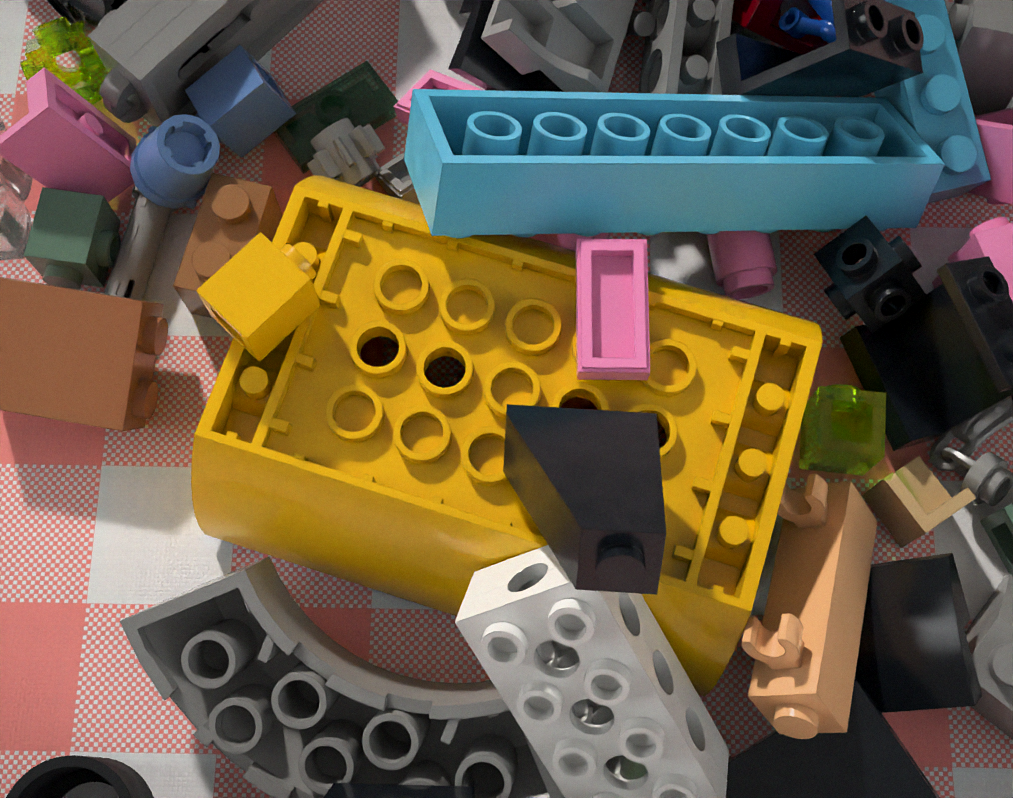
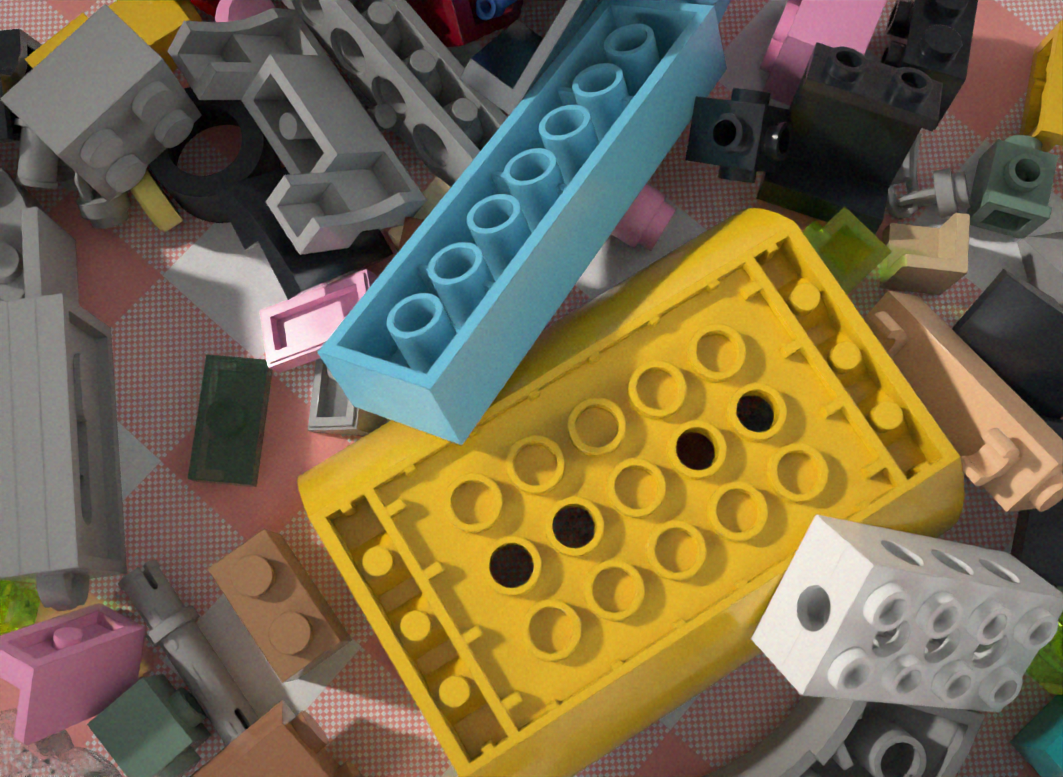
camera: 50 degrees left, 5 degrees up
medium blue piece [130,114,220,209] -> none
medium blue brick [185,45,296,158] -> none
yellow brick [196,232,321,362] -> none
light grey gear [307,118,386,187] -> none
black slope [503,404,666,595] -> none
bright pink tile [576,239,650,380] -> none

